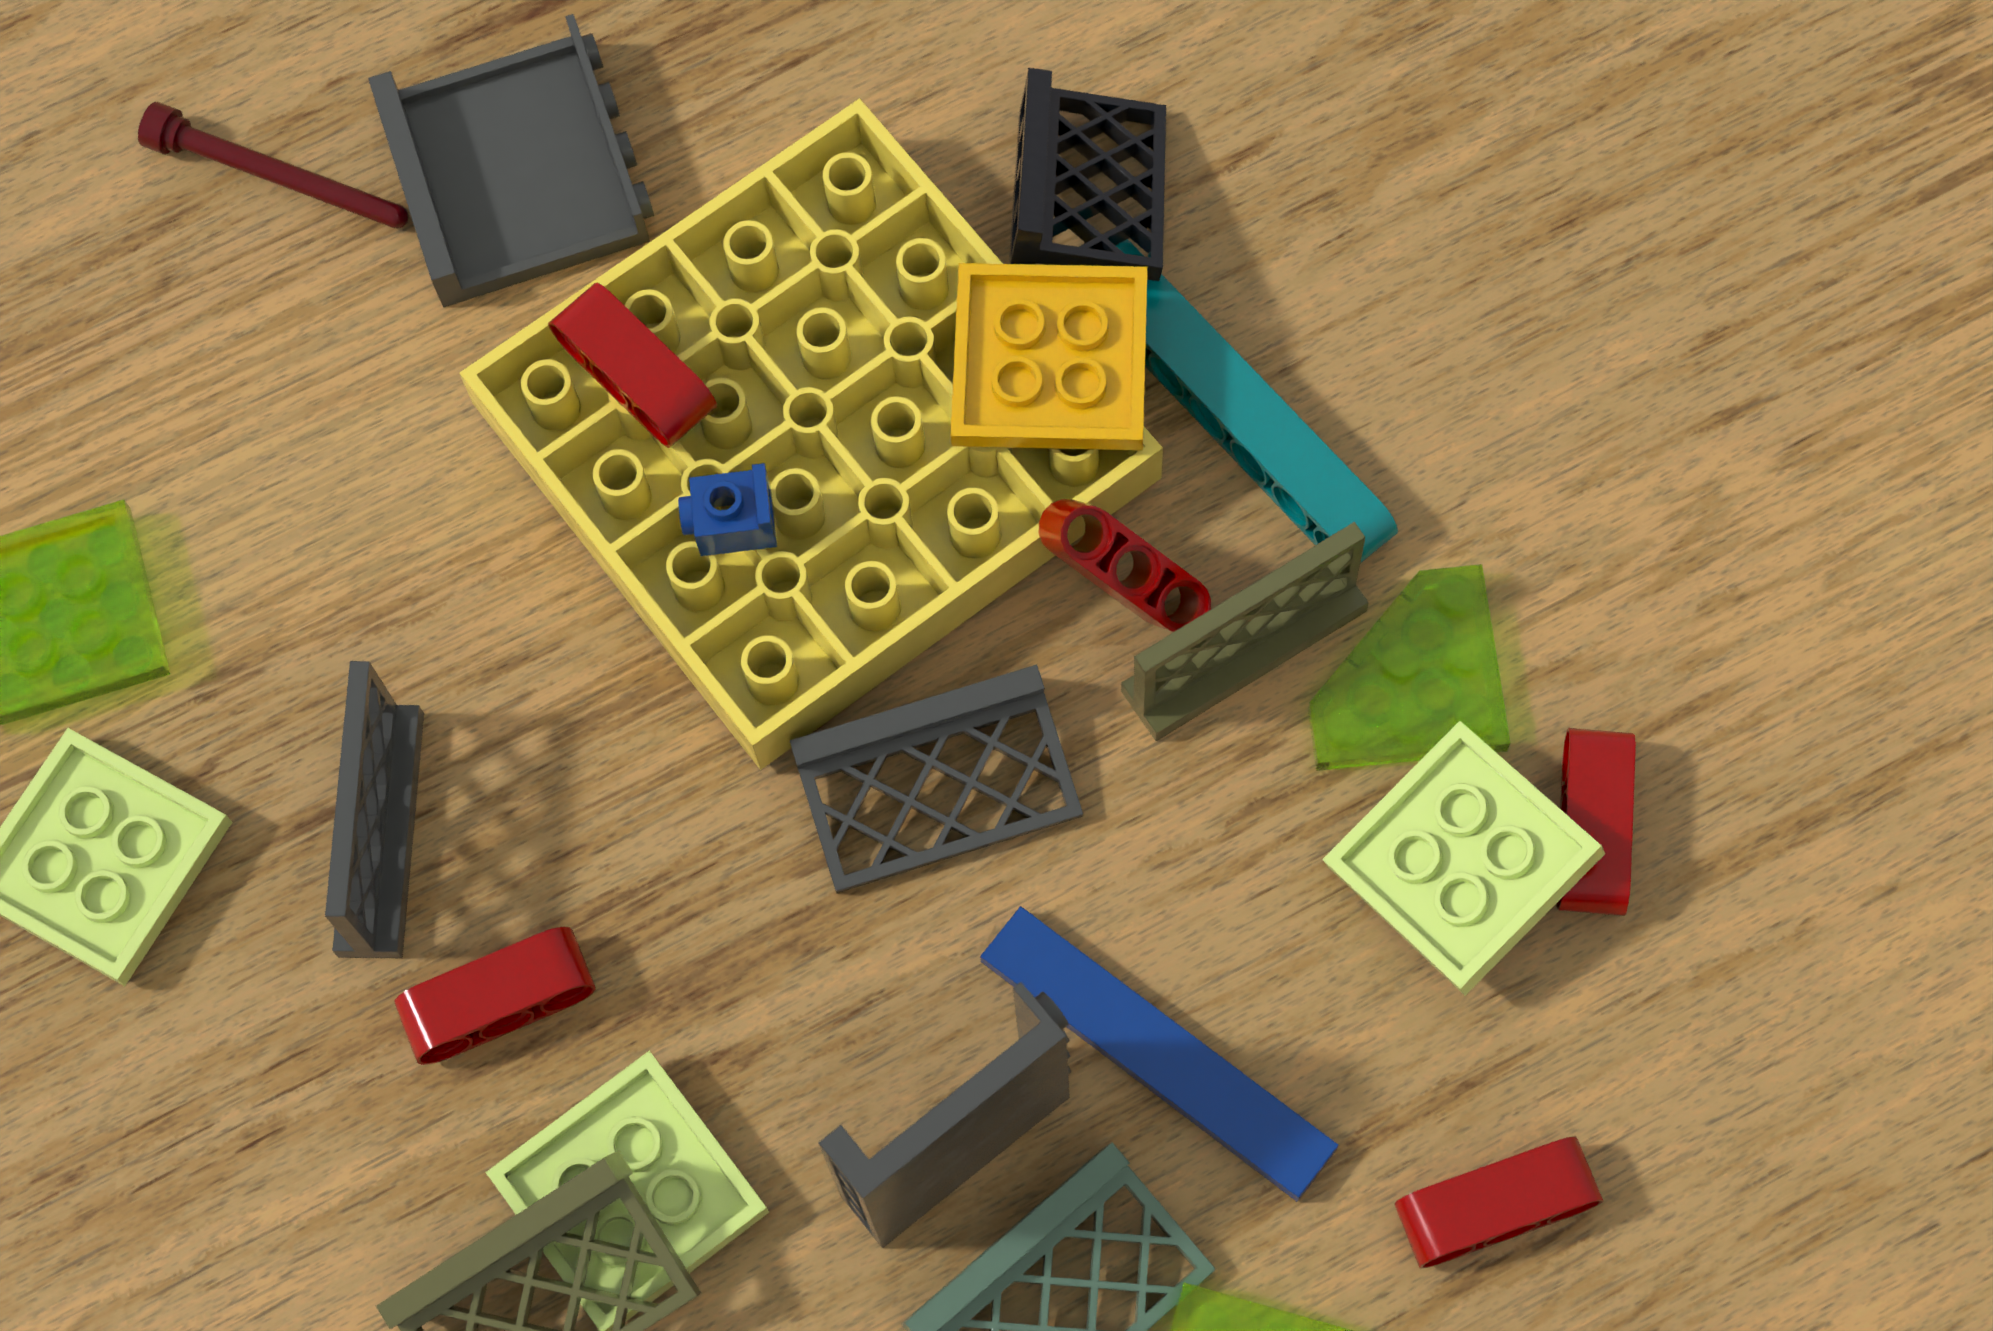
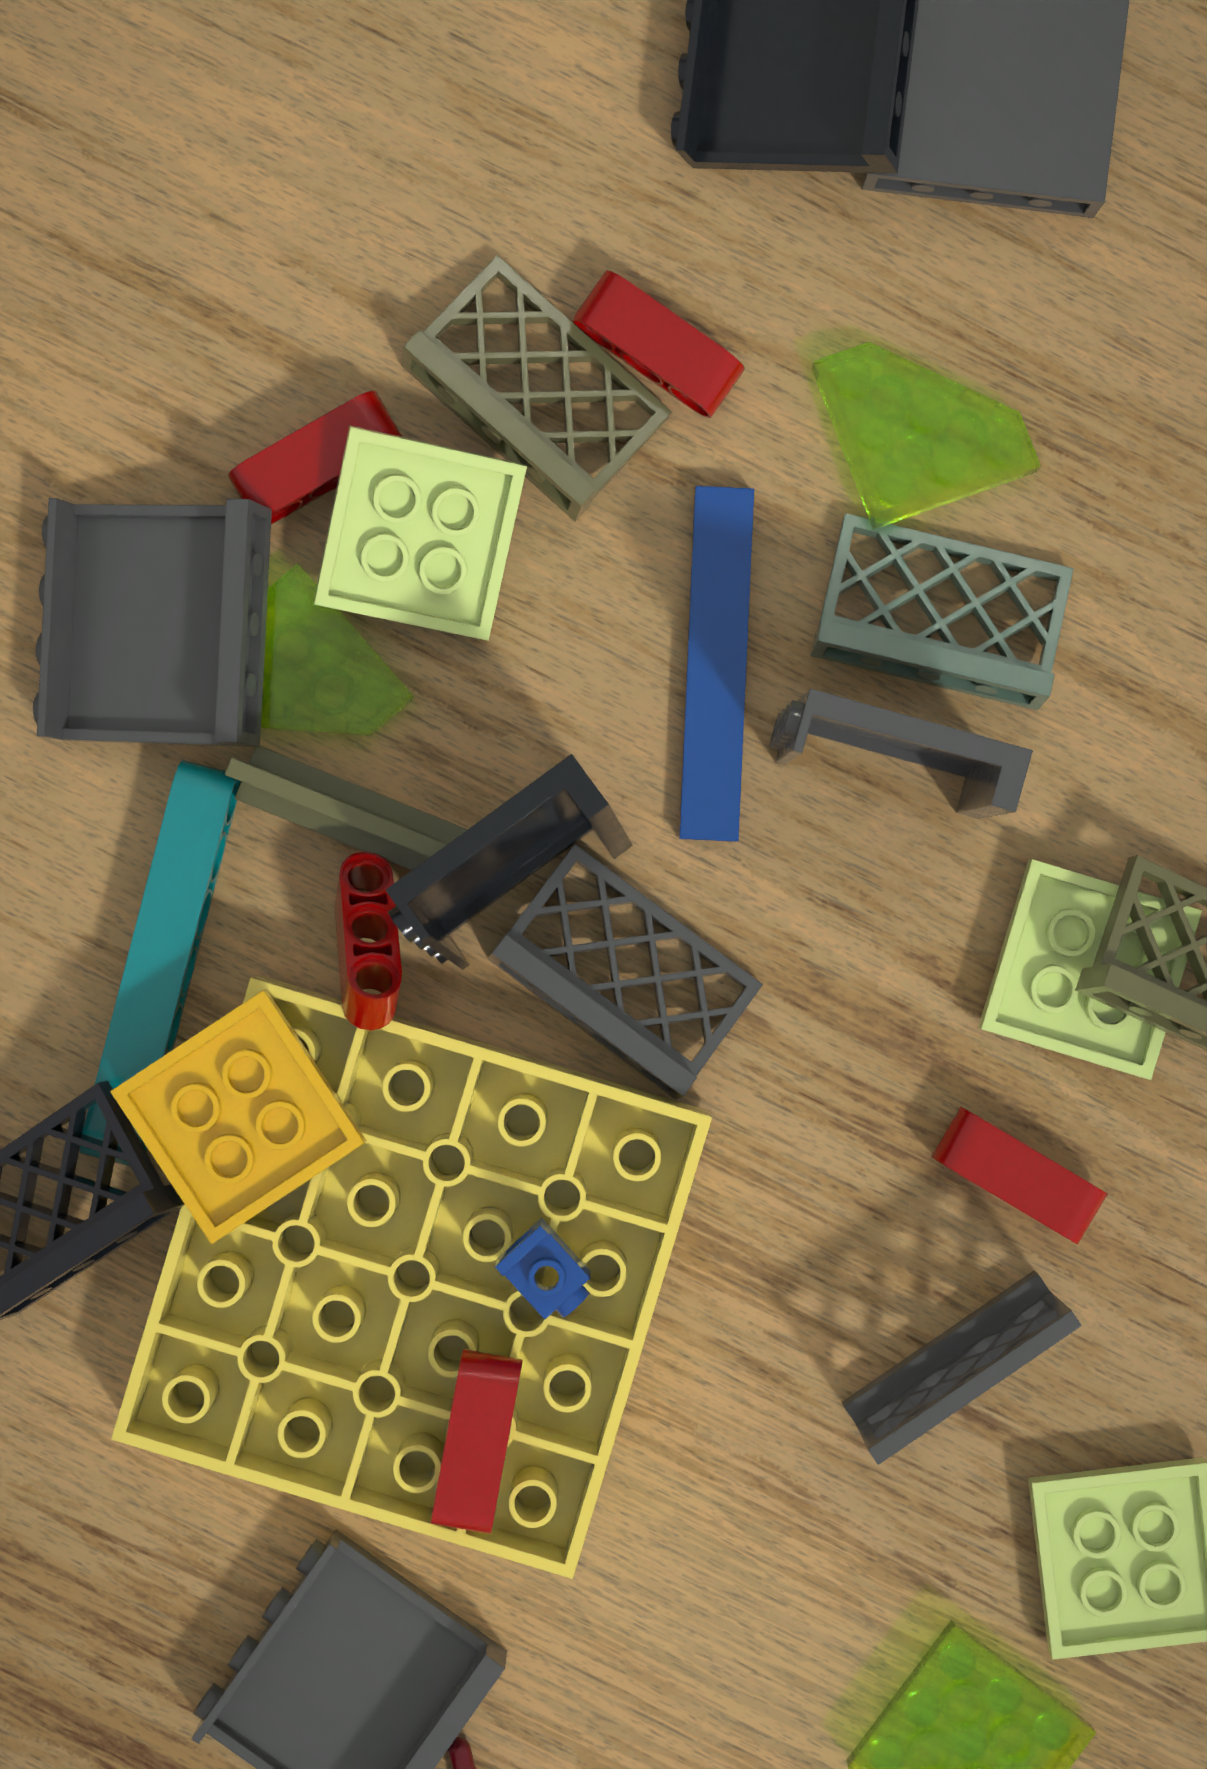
camera: 125 degrees left, 20 degrees up
none -> dark grey panel [33,498,272,747]
none -> black panel [386,754,633,970]
none -> olive fence [401,255,672,522]

